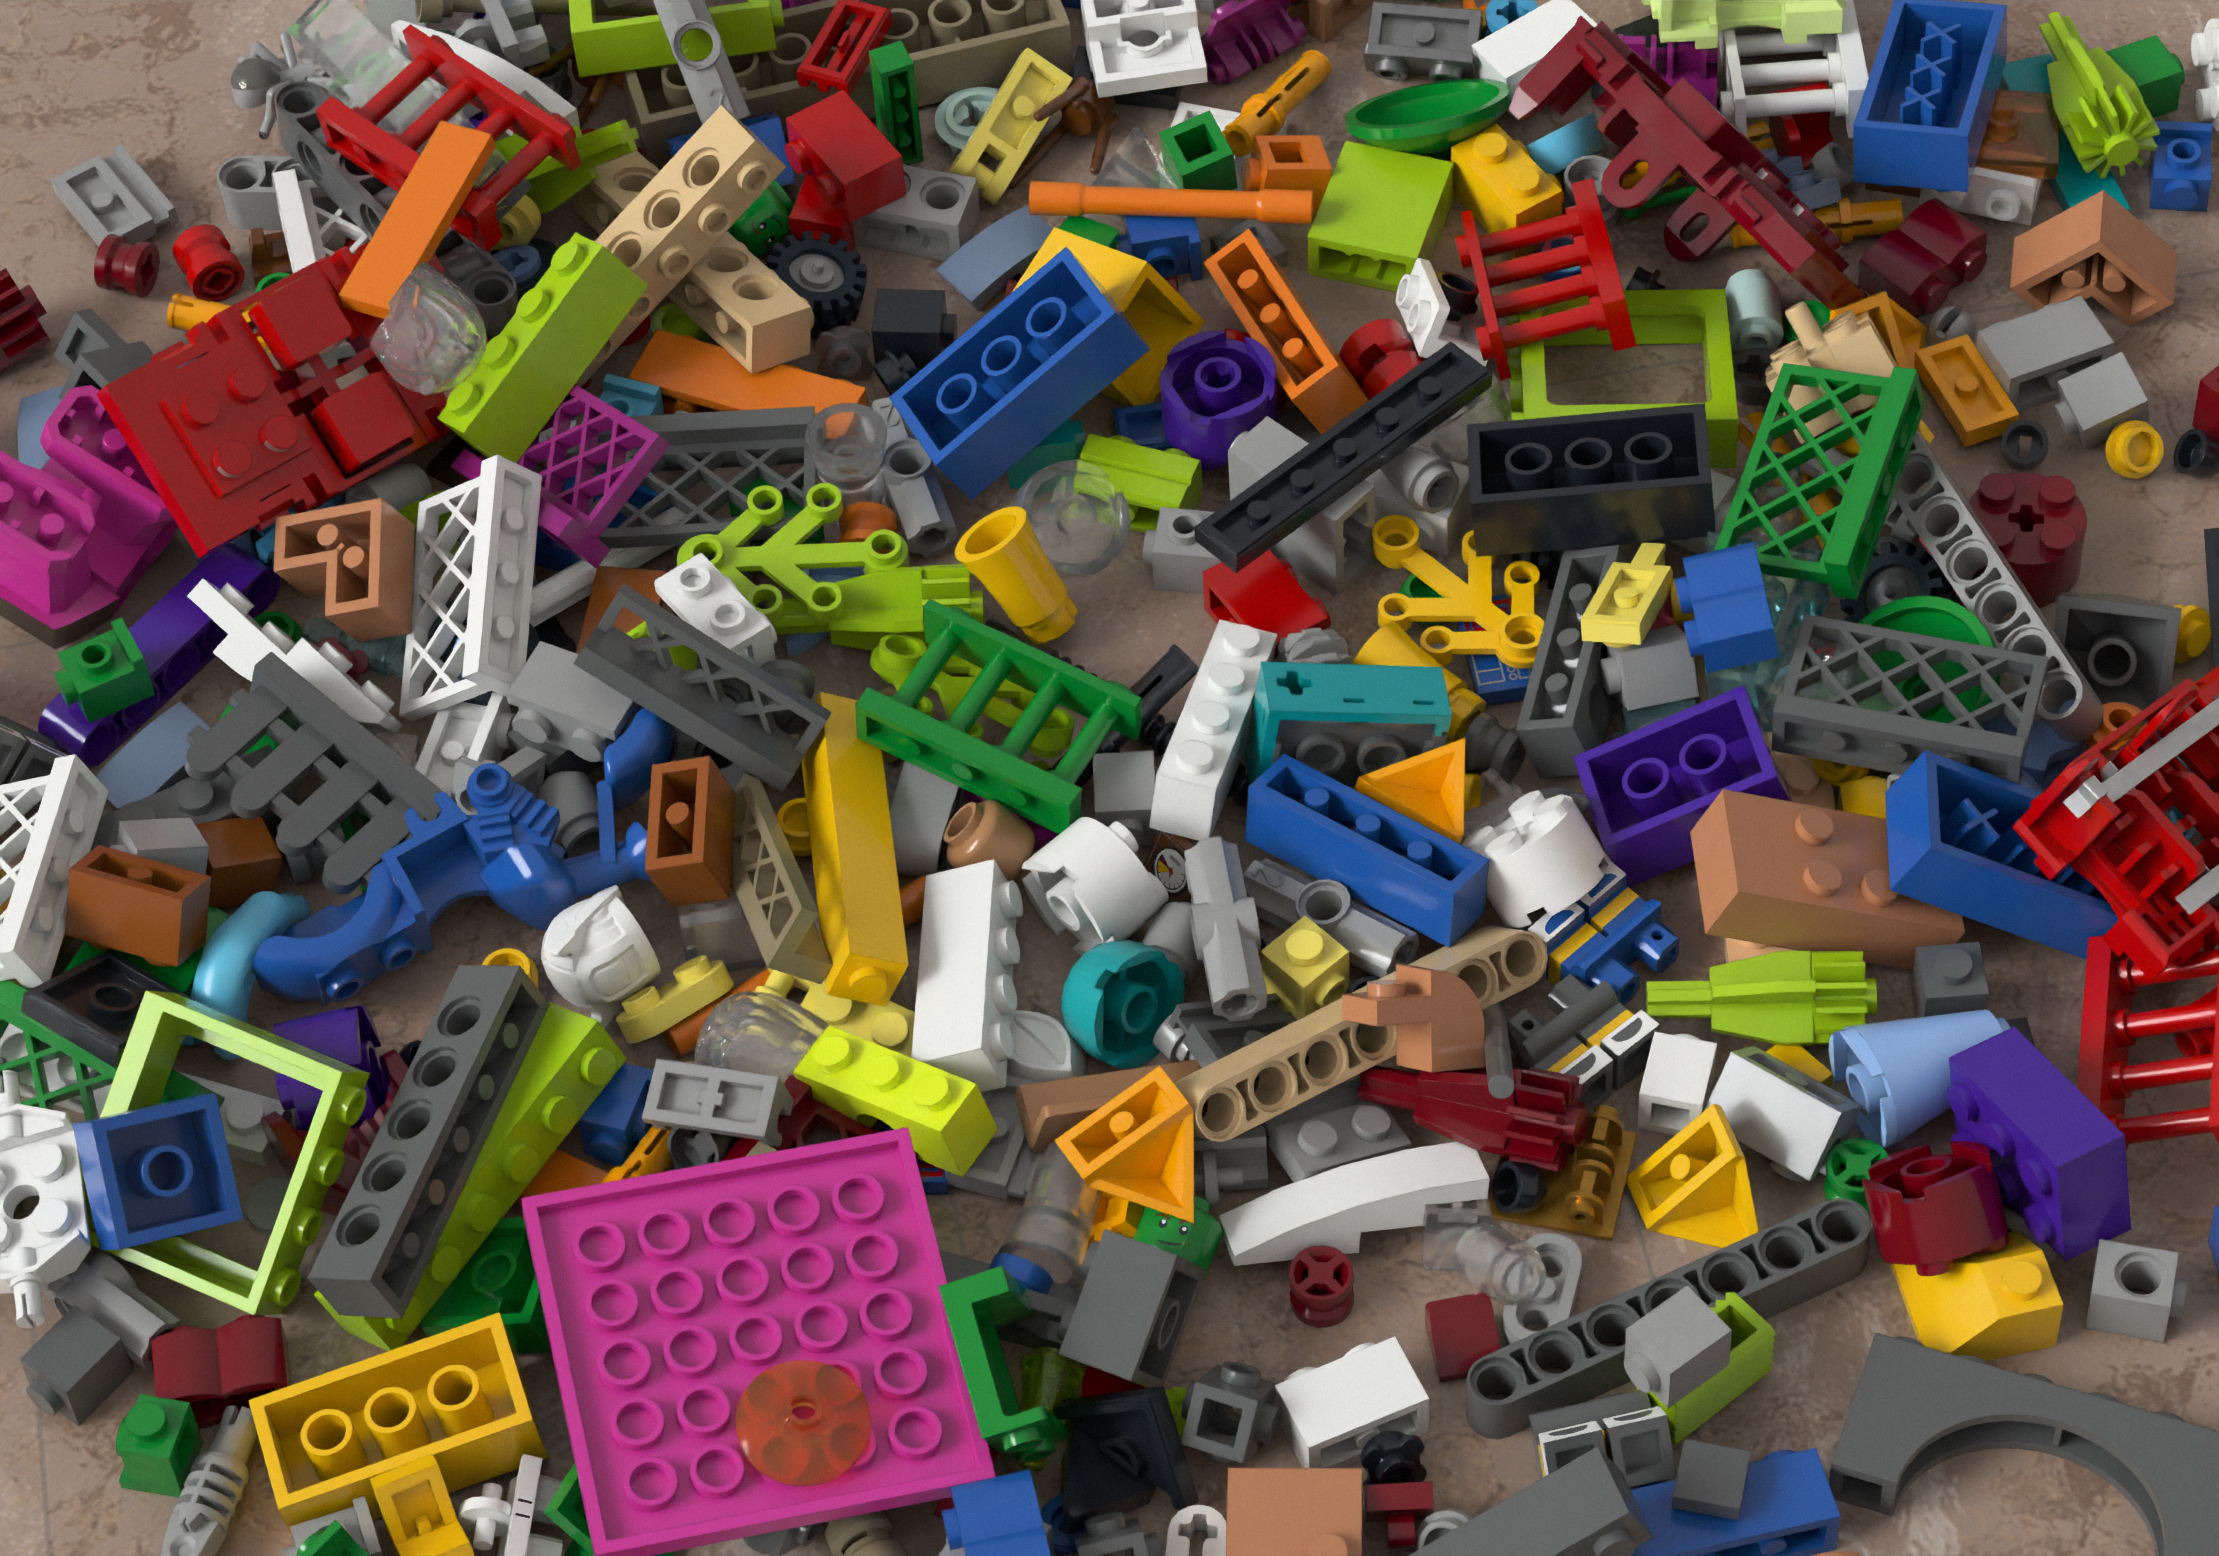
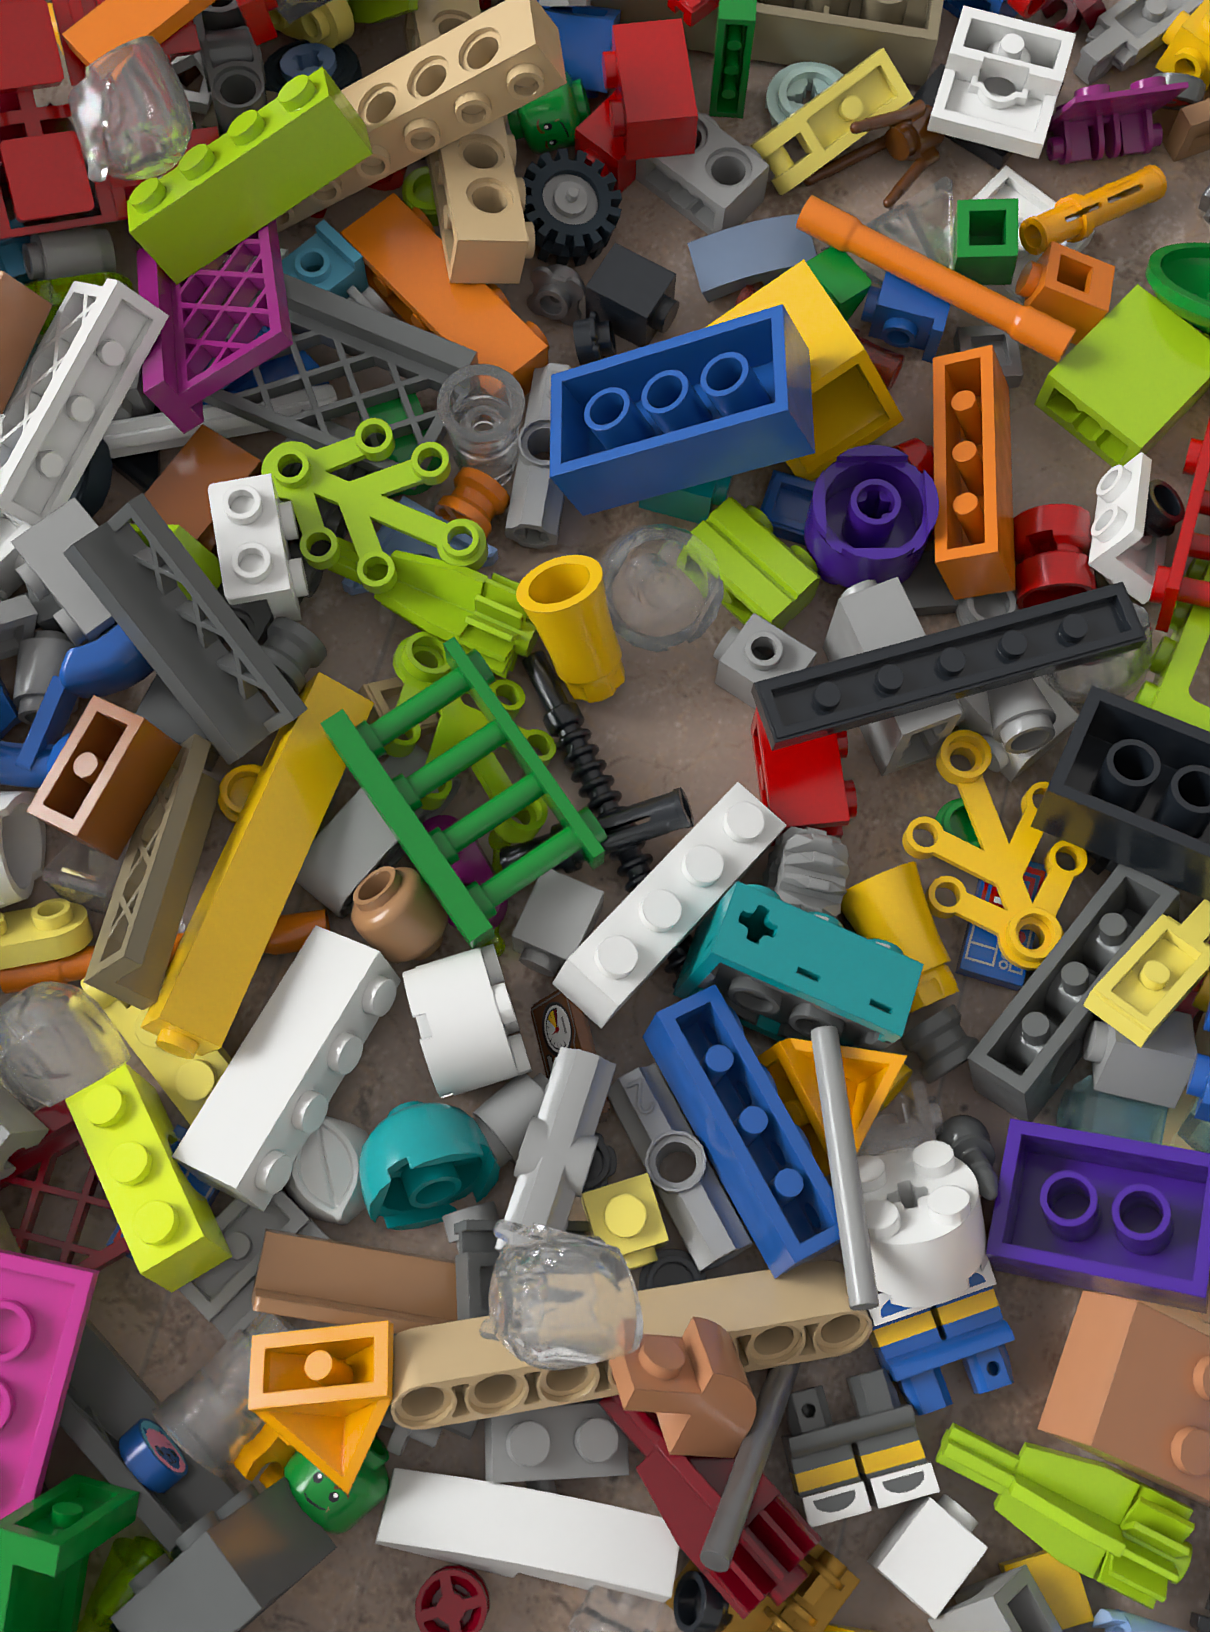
camera: 20 degrees right, 20 degrees up
none -> clear helmet [479,1219,643,1371]
none -> light grey bar [810,1026,879,1311]

